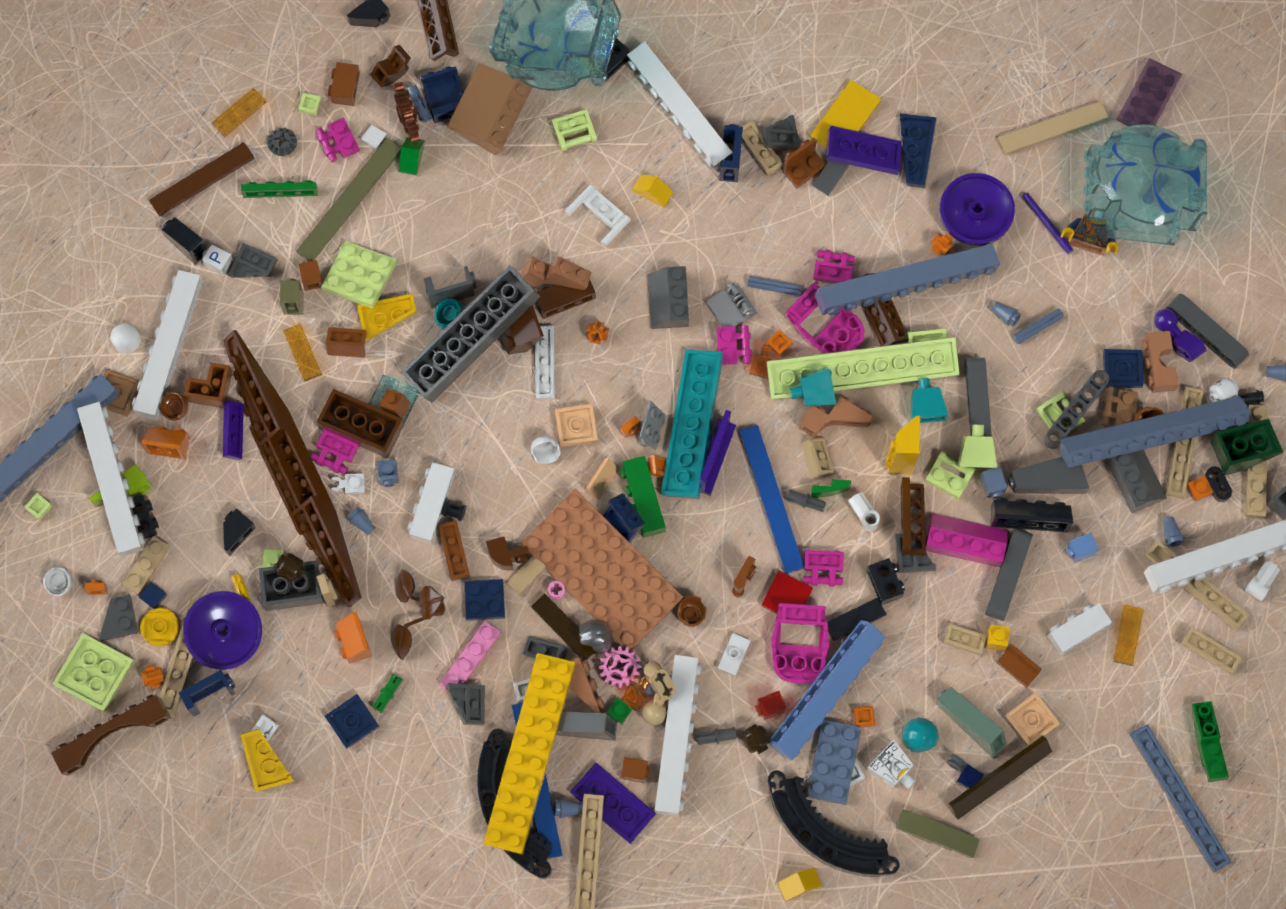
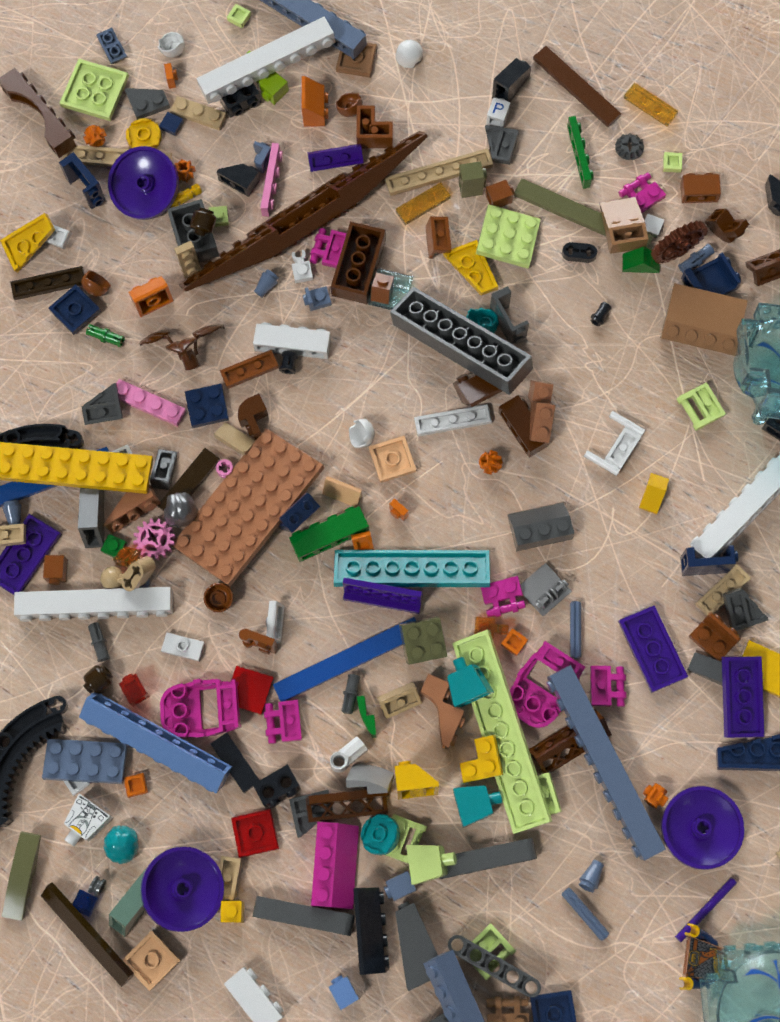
camera: 85 degrees right, 0 degrees up
white brick [132,270,203,421] -> none
light grey hinge [639,401,665,450] -> none
dark orange panel [996,644,1042,688] -> none
none -> dark brown tile [10,266,84,300]
none -> dark orange hair [81,270,111,297]
none -> sand blue slope [96,28,127,64]
none -> dark purple dish [140,847,224,932]
none -> orange gear [174,159,196,183]
none -> red tile [231,809,279,858]
none -> sand blue bracket [253,141,271,173]
none -> bright pink plate [260,143,283,217]
none -> white plate [266,601,284,643]
none -> light grey slope [346,764,394,794]
none -> teal tile [361,814,400,856]
none -> tan plate [385,148,493,196]
none -> olive brick [399,617,447,665]
none -> yellow plate [459,735,503,783]
none -> black beam [562,242,597,263]
none -> black pin [590,302,612,326]
none -> medium nougat slope [599,197,649,254]
none -> dark purple plate [618,605,688,693]

